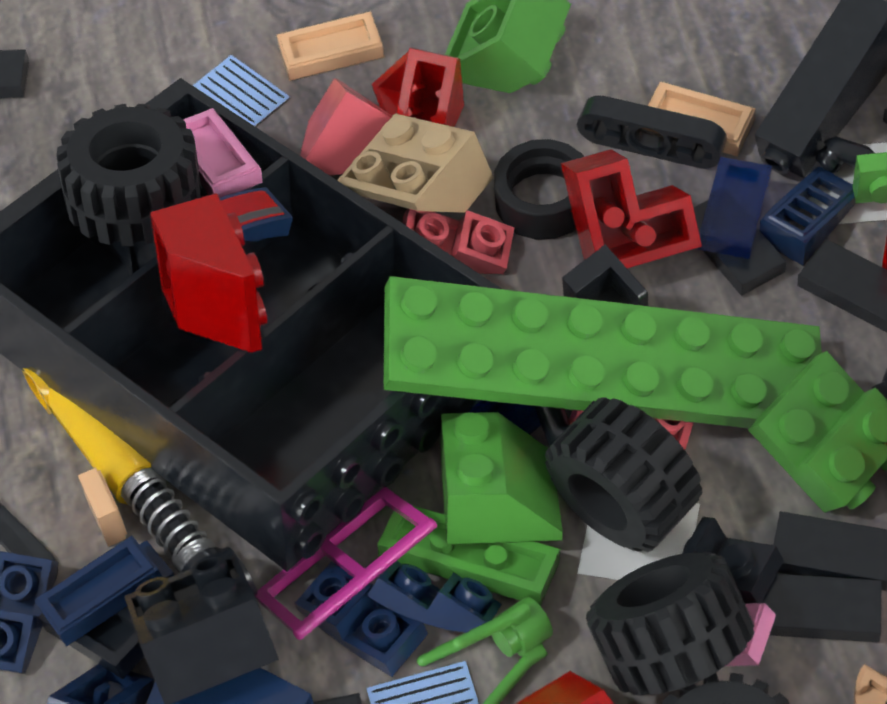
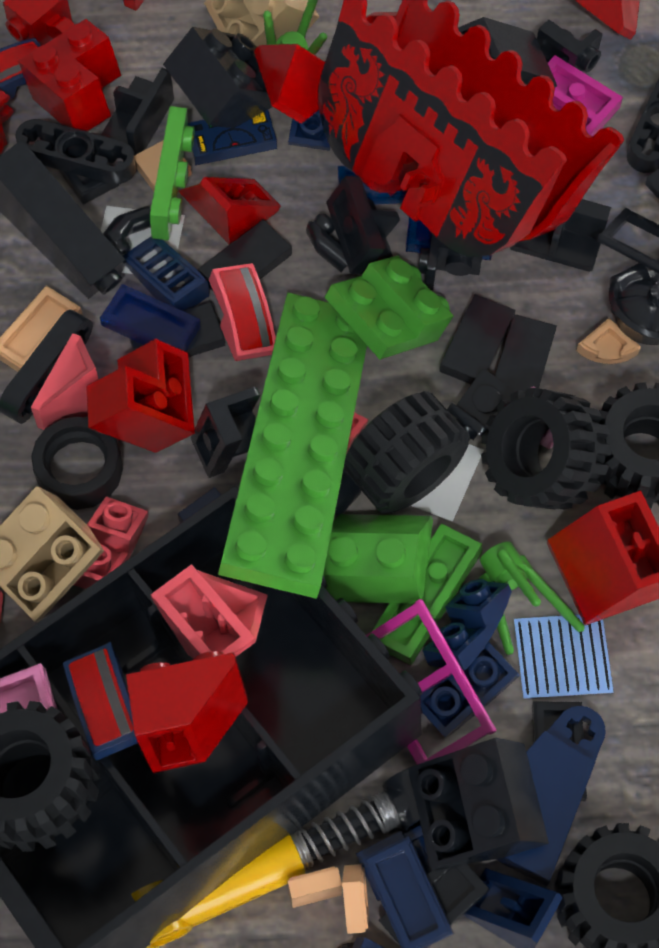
camera: 85 degrees left, 10 degrees up
none -> coral slope [31,333,99,430]
none -> coral slope [150,564,268,659]
none -> slope [209,263,276,361]
none -> light nougat tile [342,864,369,934]

